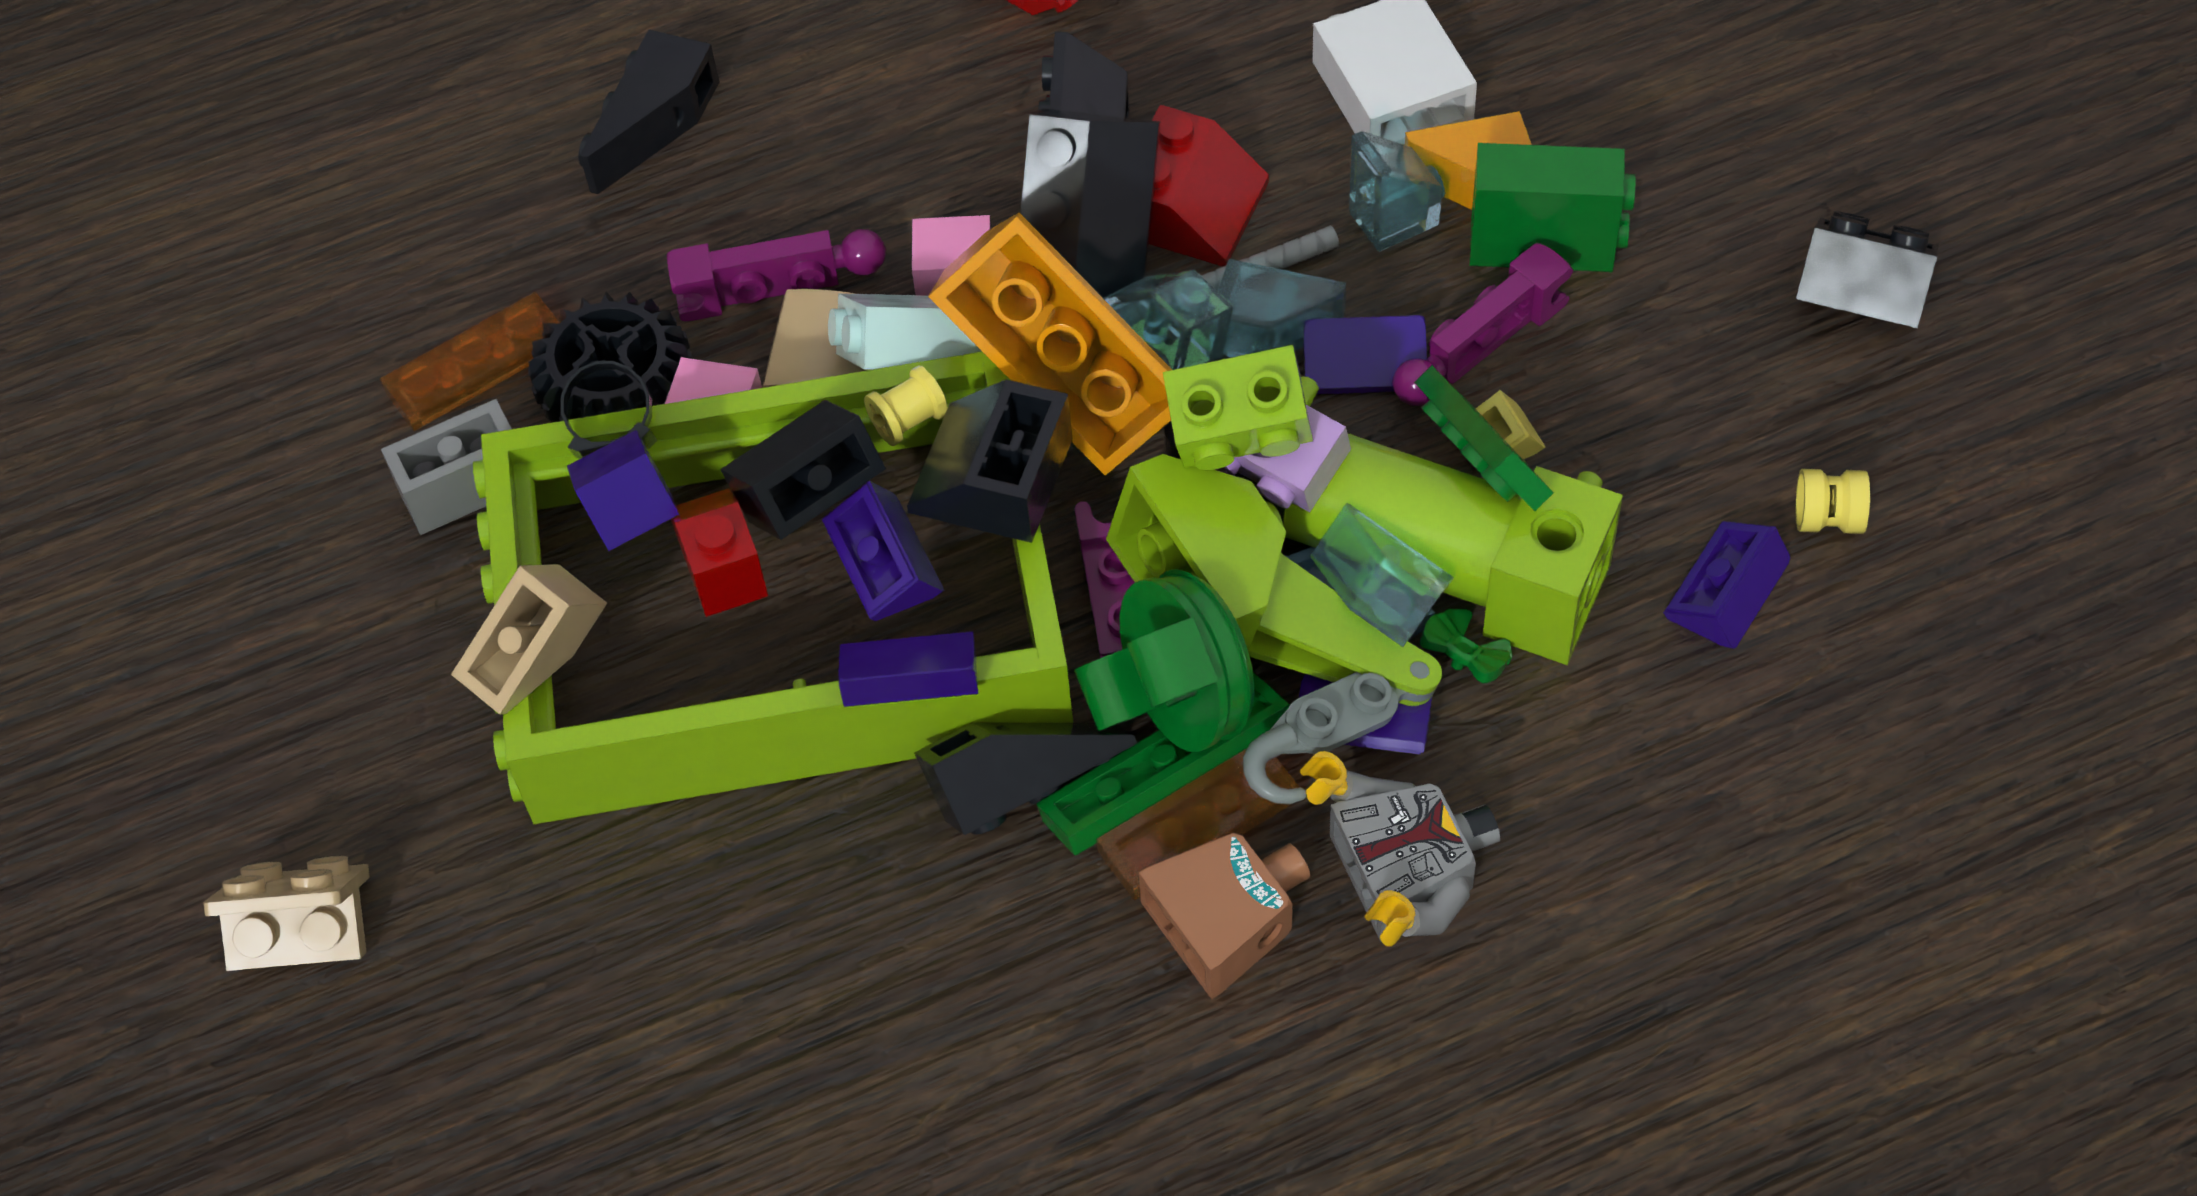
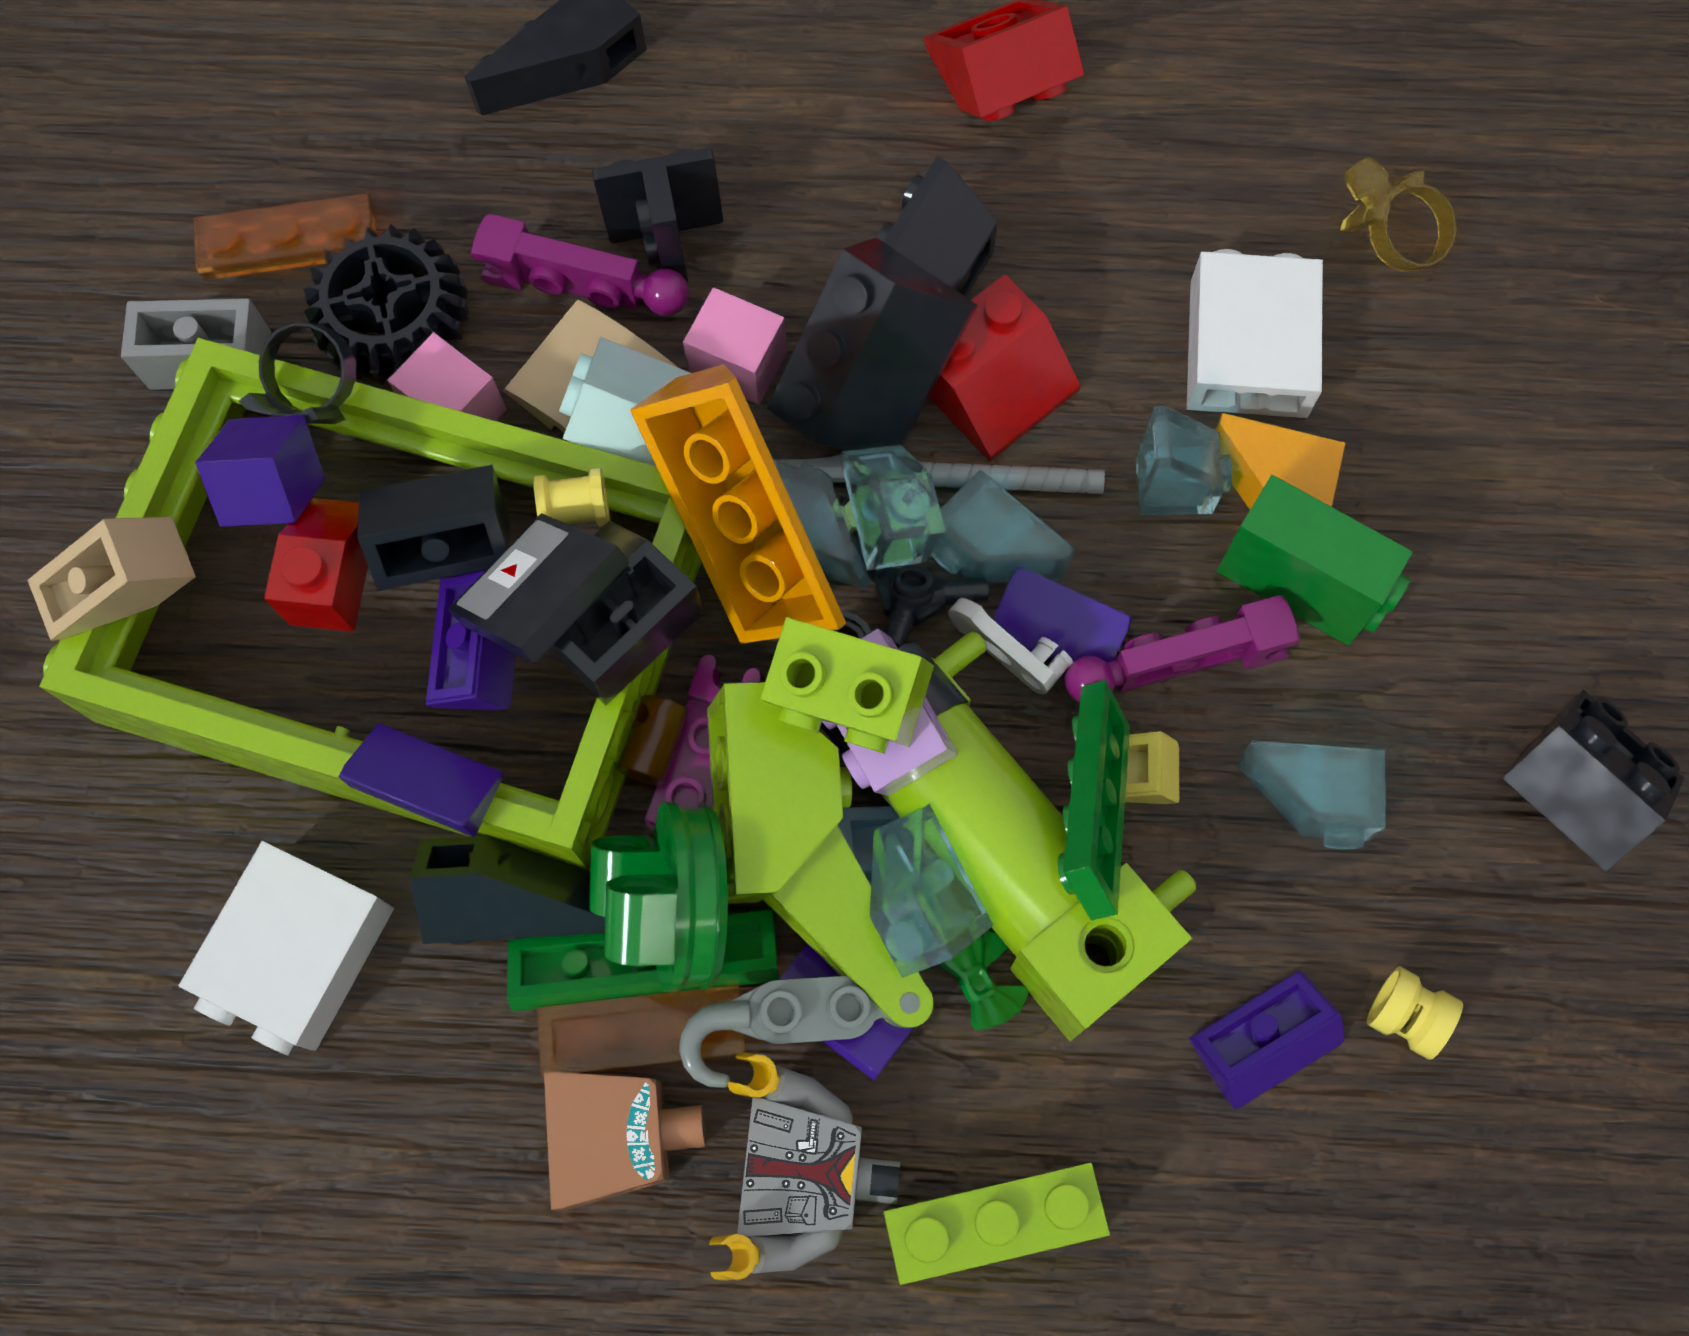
camera: 25 degrees right, 15 degrees up
none -> white brick [178,841,394,1055]
none -> black tile [448,513,629,664]
none -> black bracket [592,148,724,282]
none -> reddish brown piece [617,695,688,786]
none -> lime brick [883,1163,1110,1285]
none -> white piece [948,598,1073,695]
none -> clear light blue slope [1239,740,1386,849]

